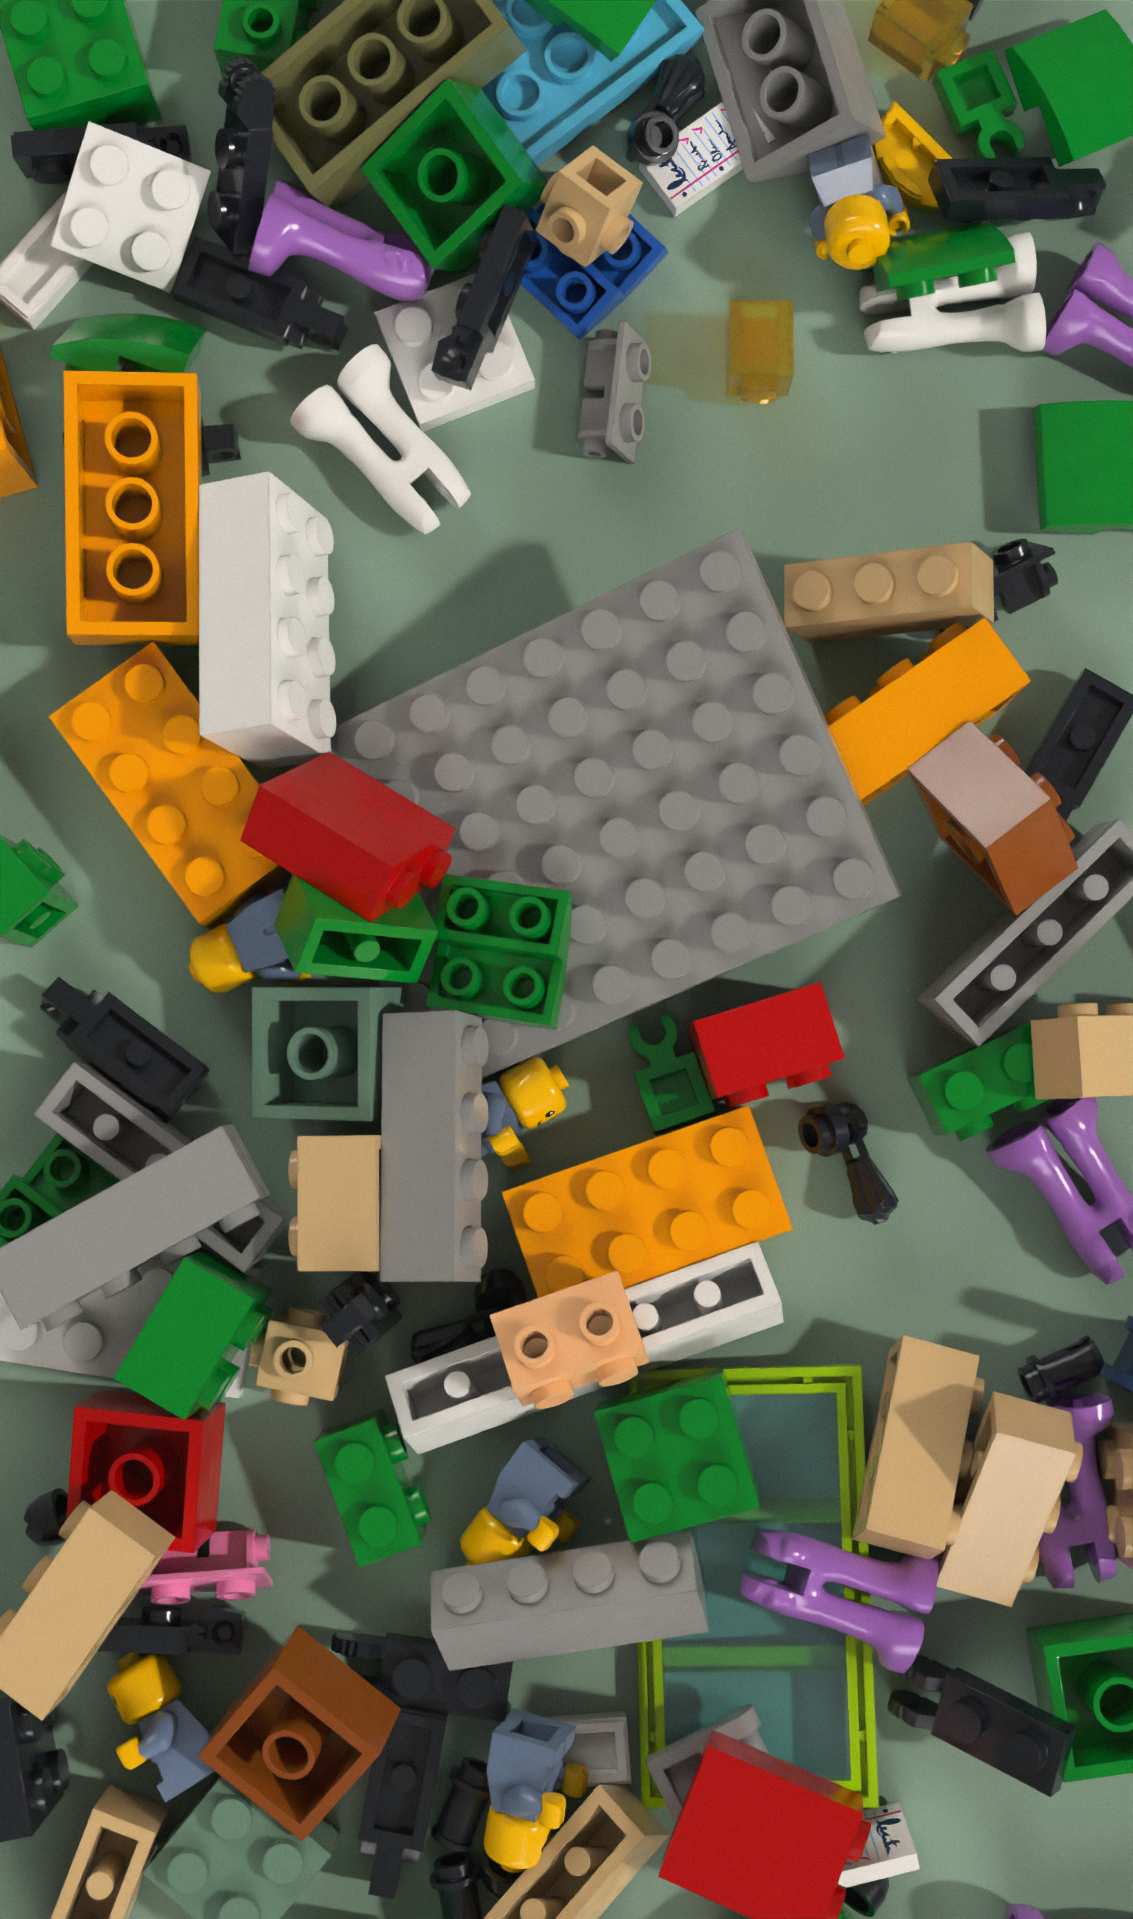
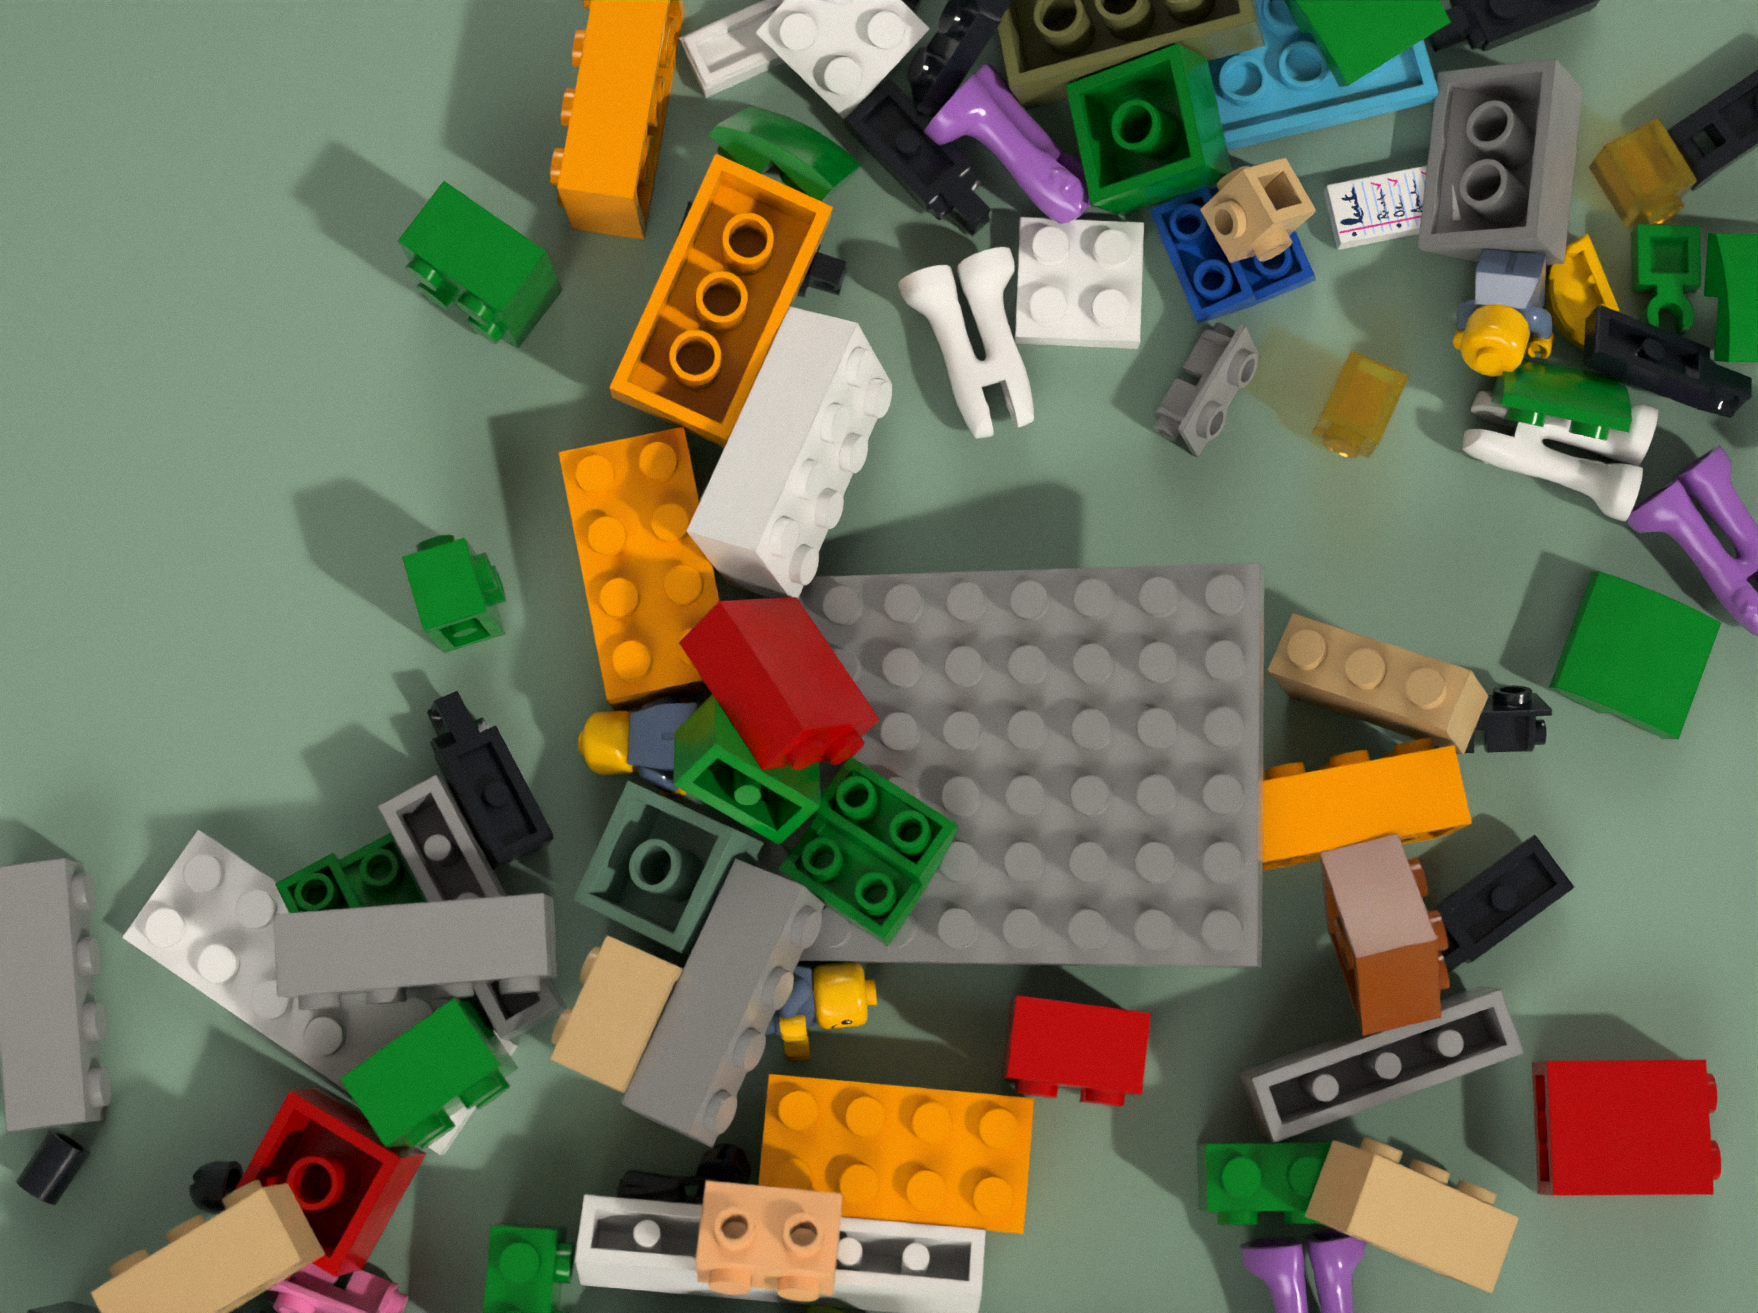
camera: 25 degrees right, 5 degrees down
tan brick [249,1307,350,1406] -> none
black hinge [318,1271,403,1355] -> none
black hinge [431,204,538,390] -> none
black piece [625,54,705,166] -> none
green plate [629,1014,715,1136] -> none
black piece [798,1102,899,1225] -> none

